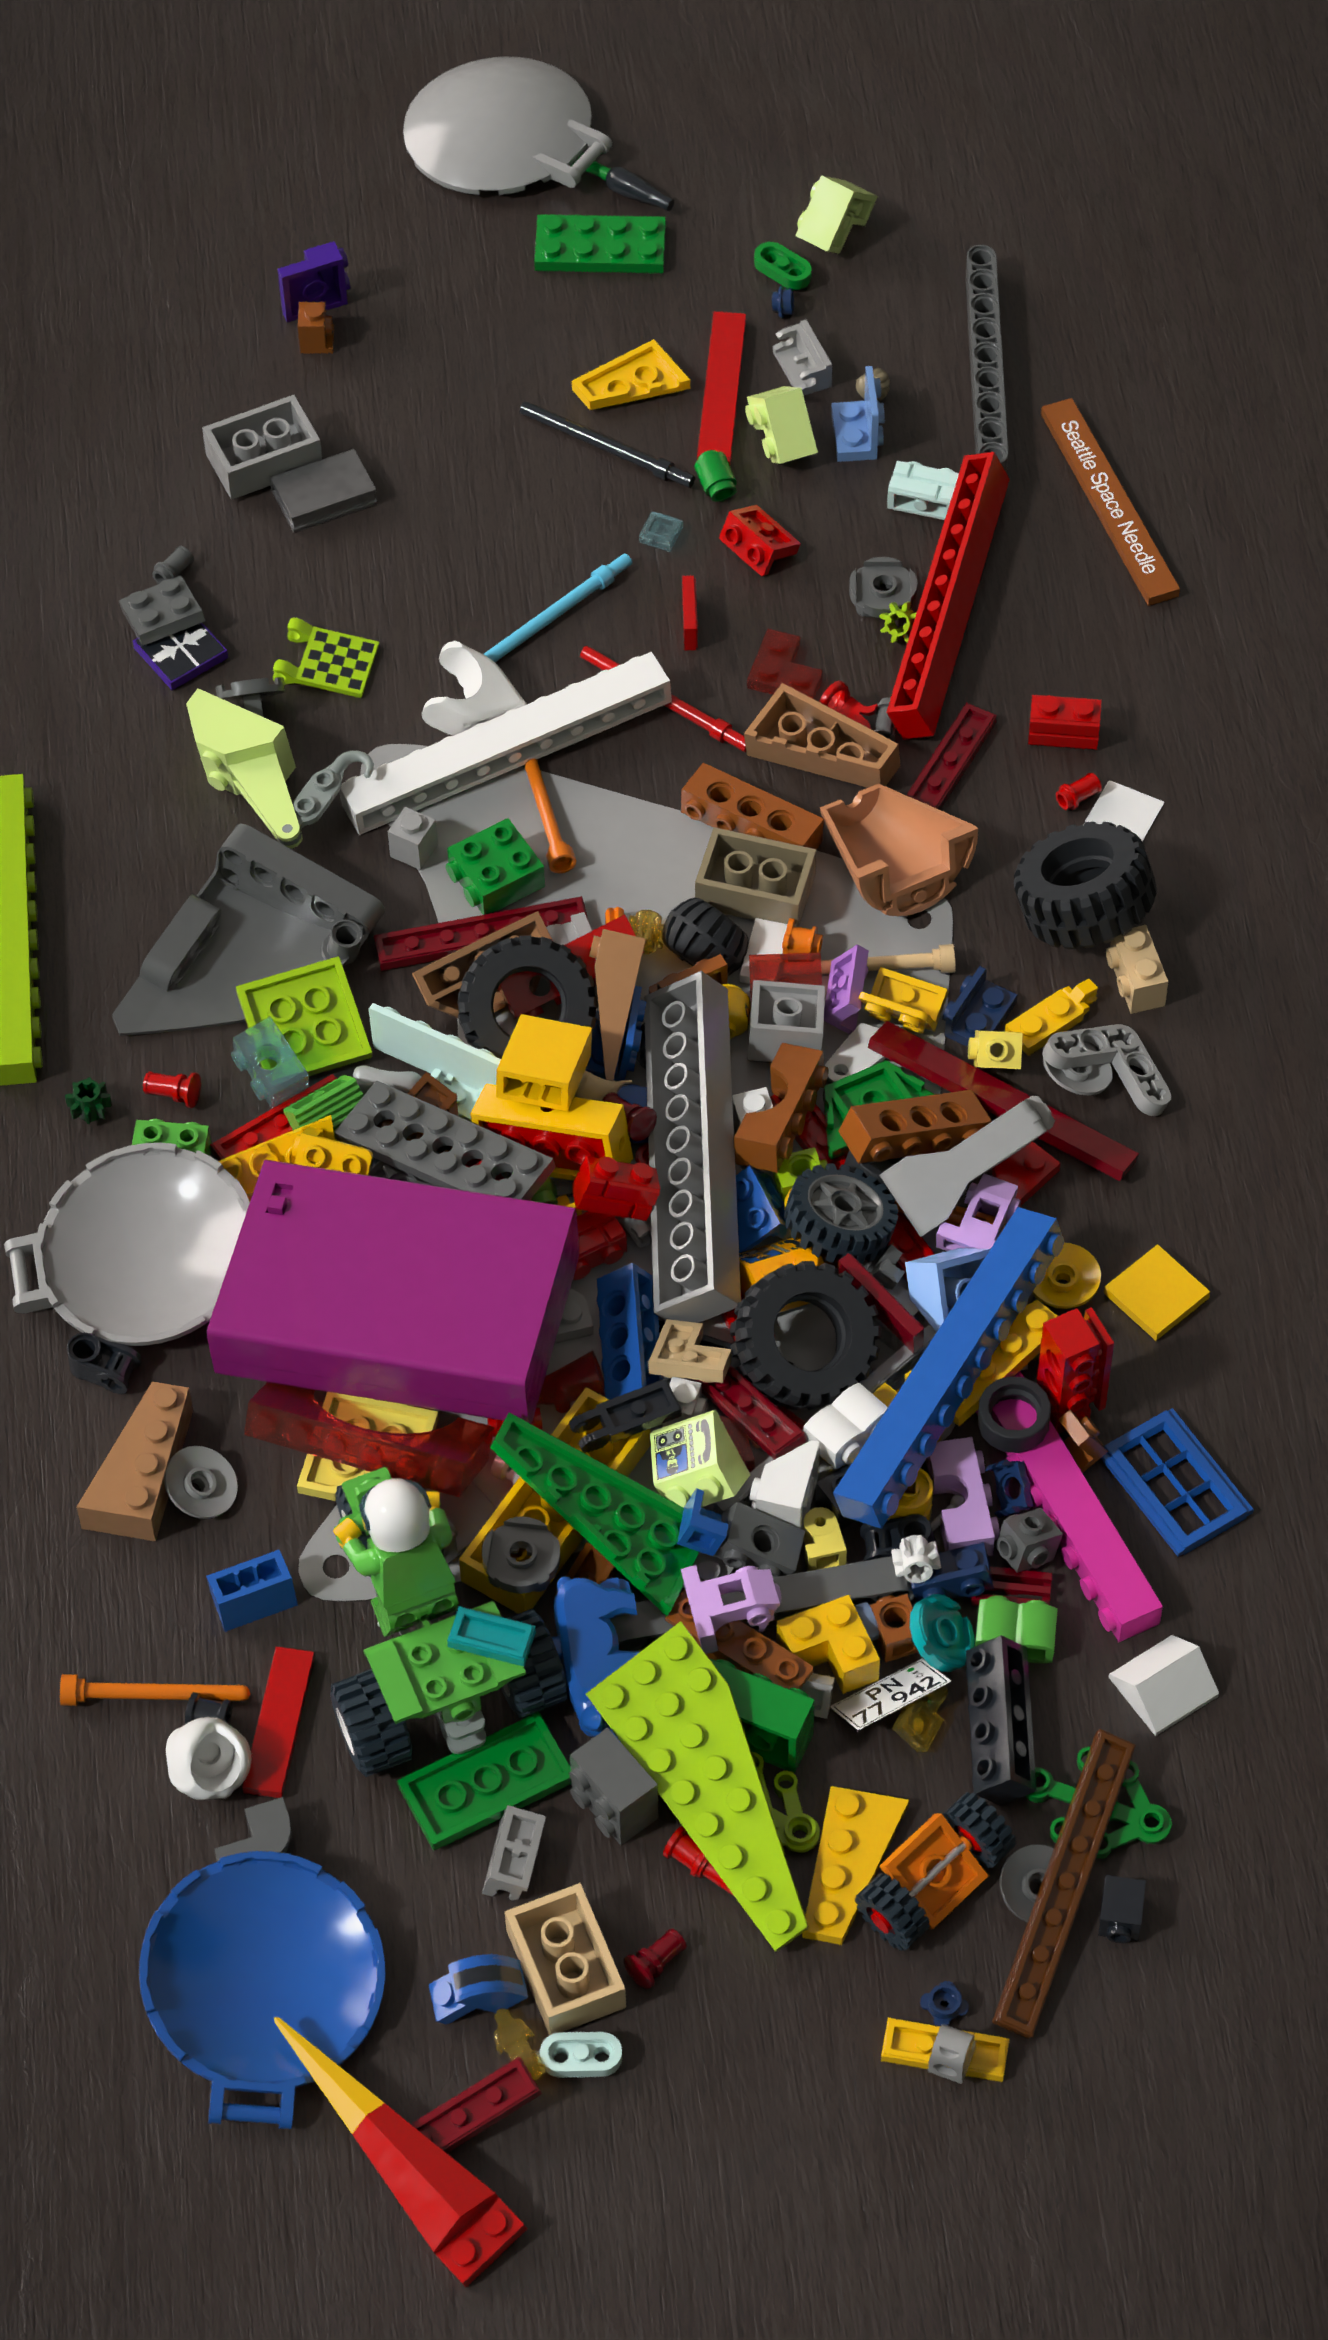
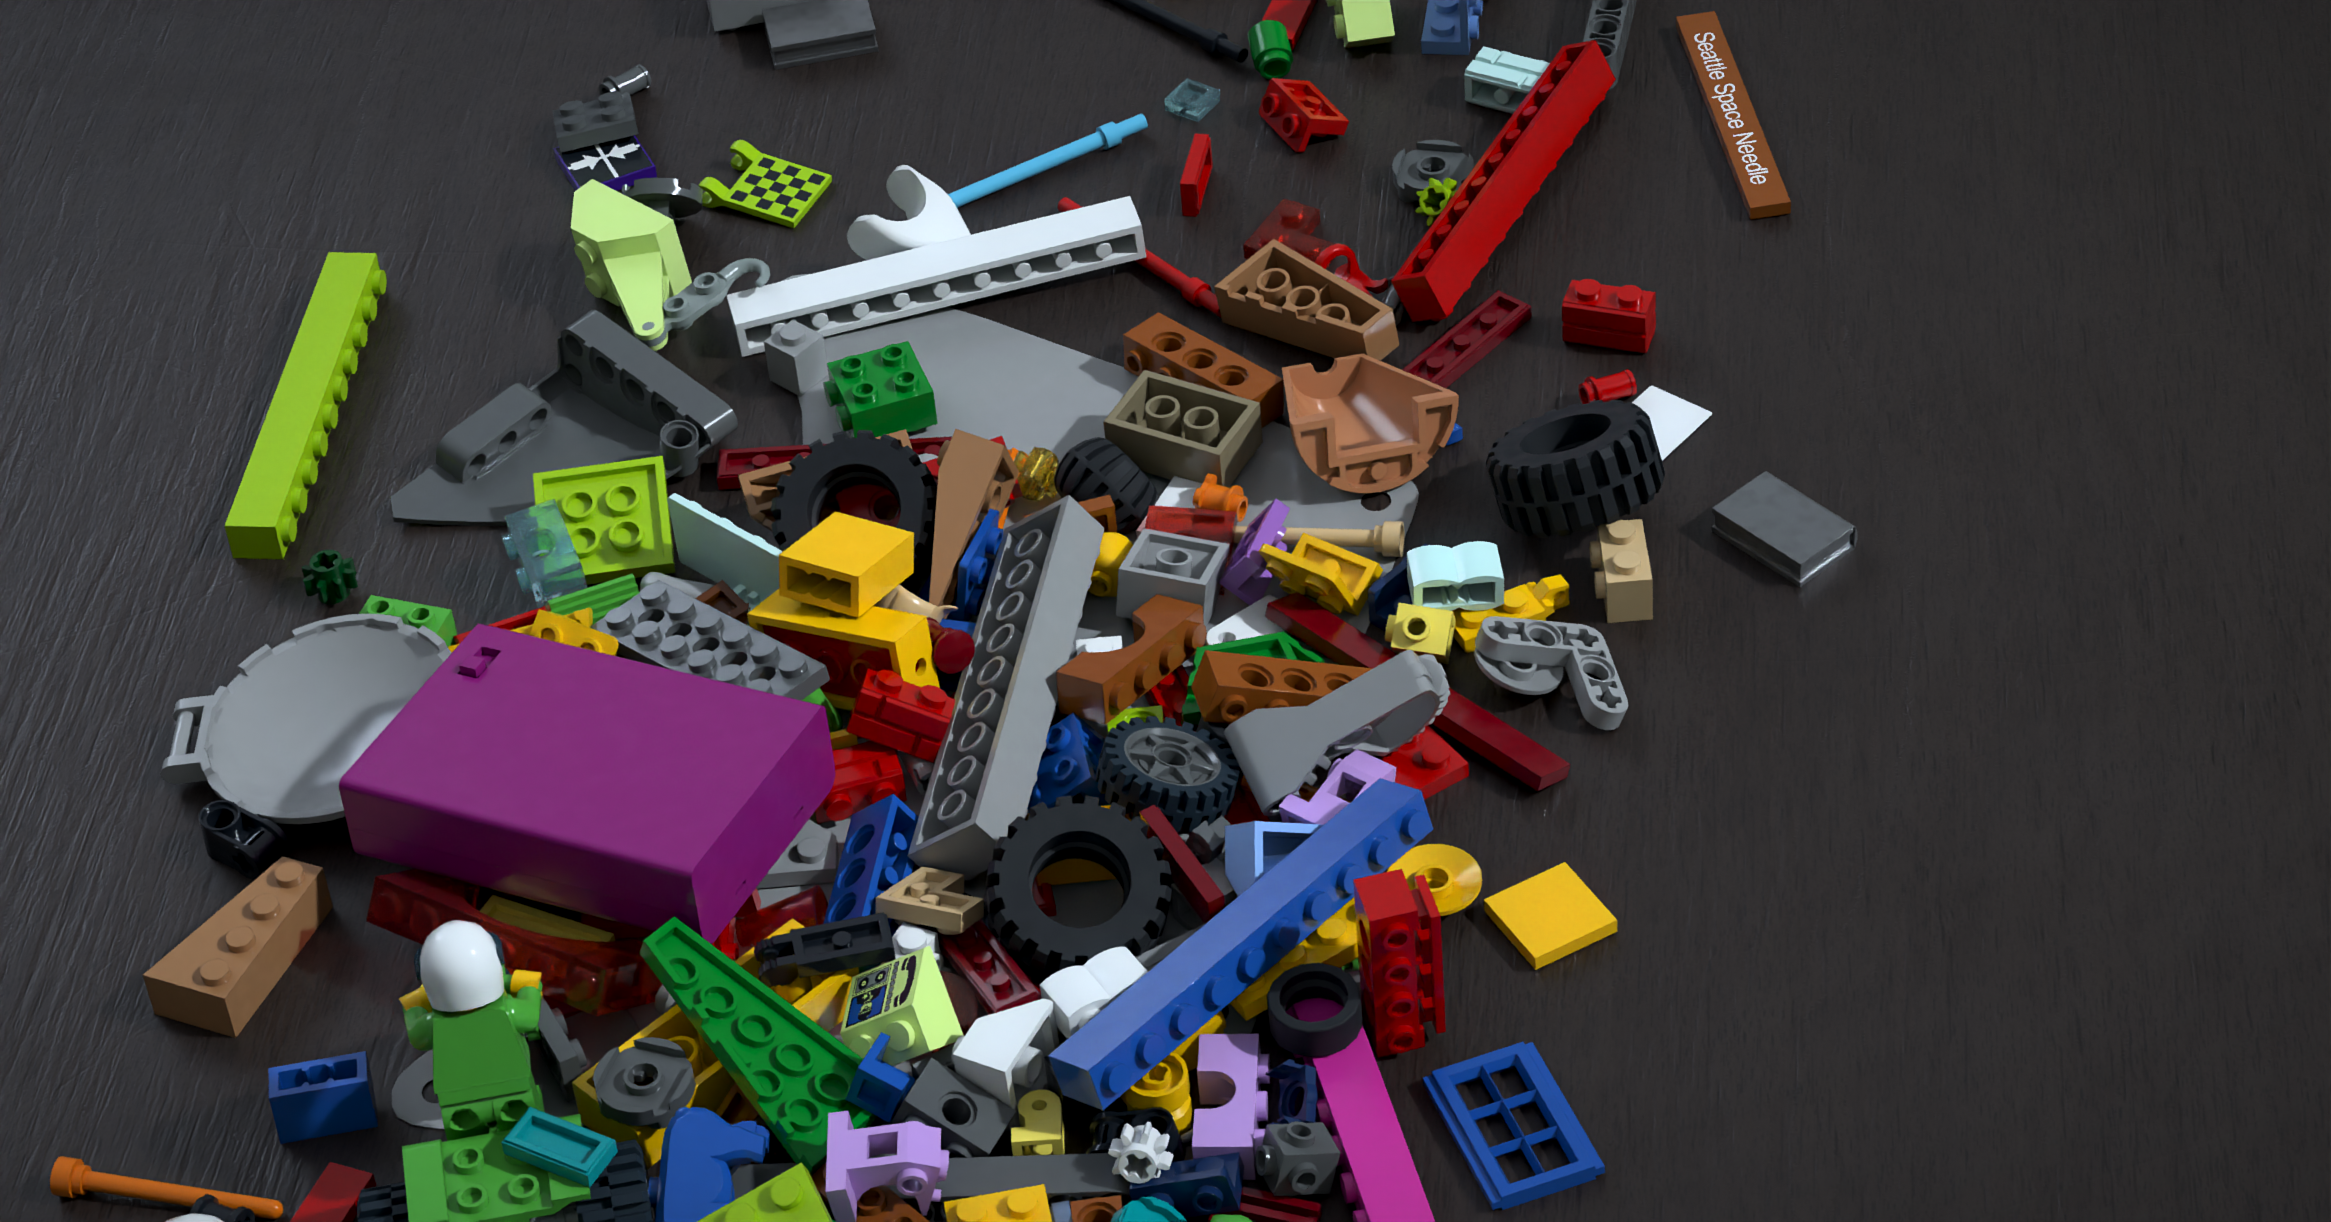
camera: 15 degrees right, 15 degrees down
red pin [143,1071,202,1108] -> none
light grey dish [164,1446,238,1519] -> none
orange piece [524,759,577,873] -> none
dark orange bracket [1058,1410,1108,1473] -> none
none -> light aqua brick [1407,541,1504,611]
none -> flat silver piece [1712,471,1858,587]

